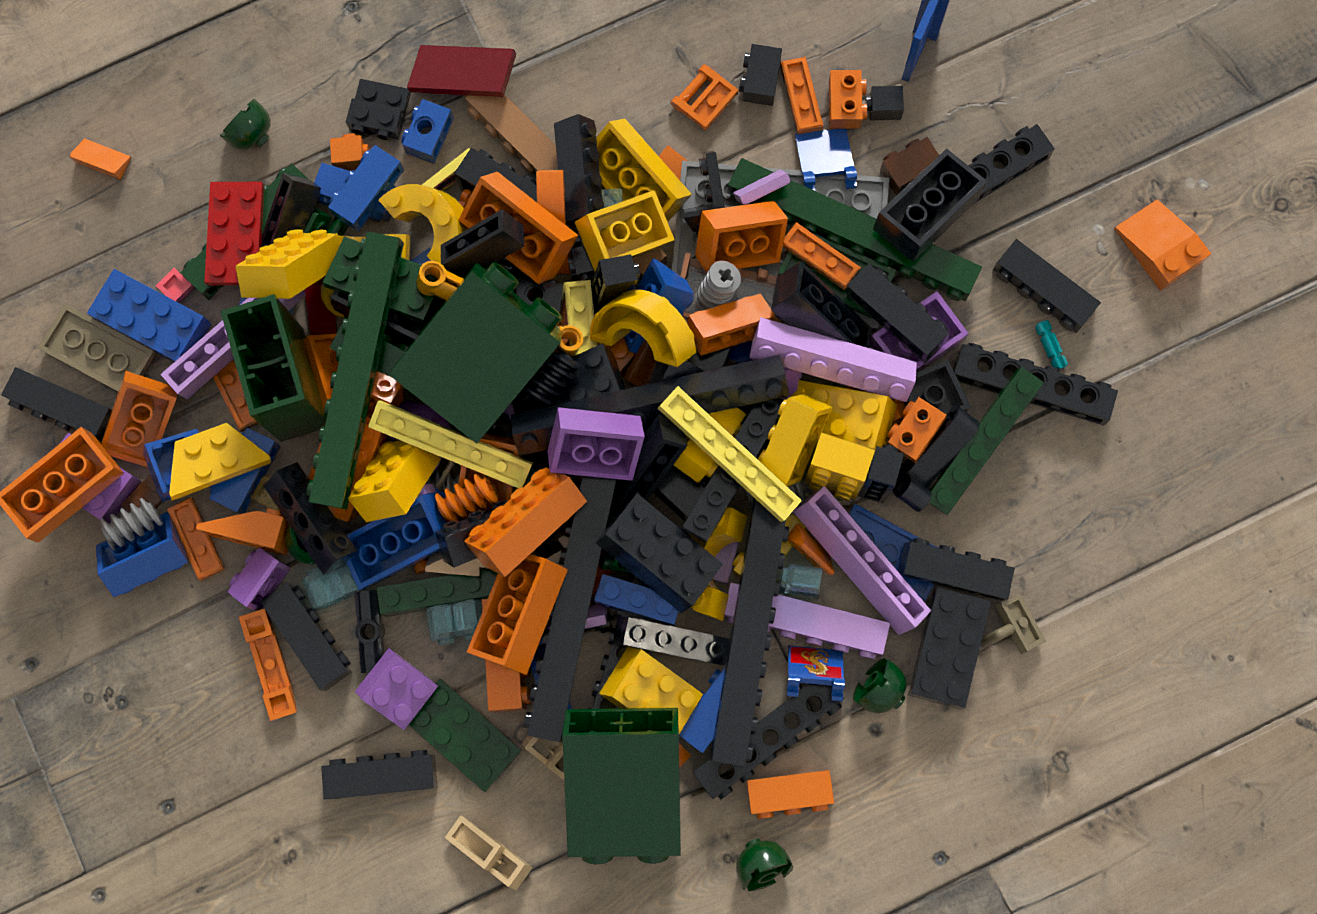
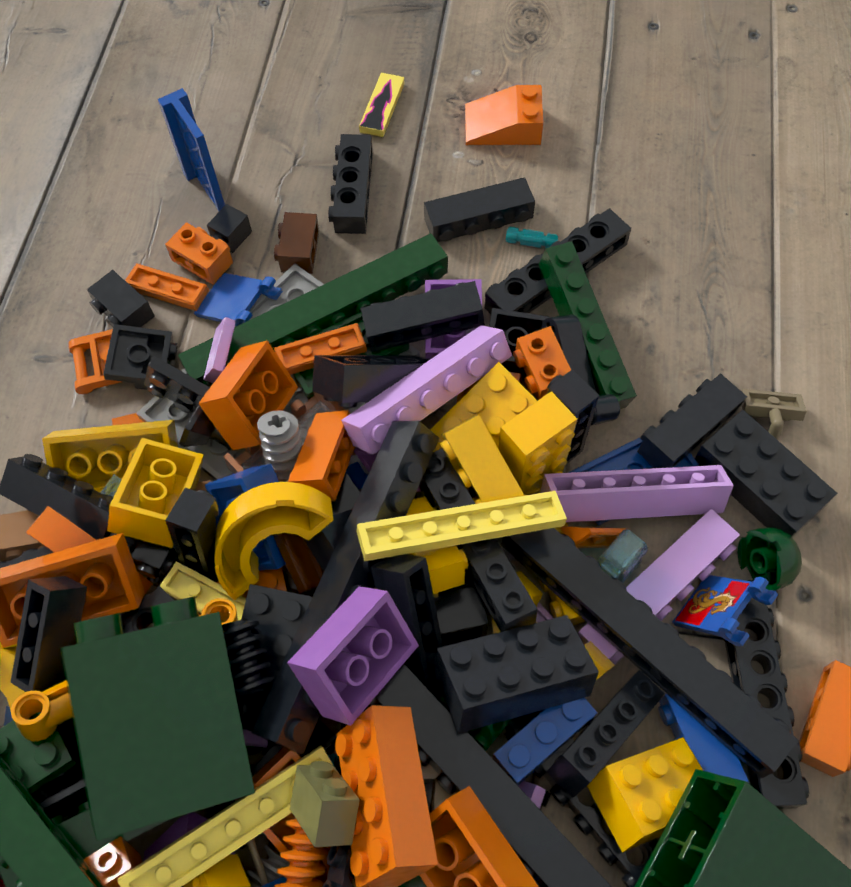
camera: 60 degrees left, 15 degrees down
black brick [873,148,987,262] -> none
none -> black plate [104,324,178,390]
none -> olive brick [290,761,360,847]
none -> tile [359,73,405,137]

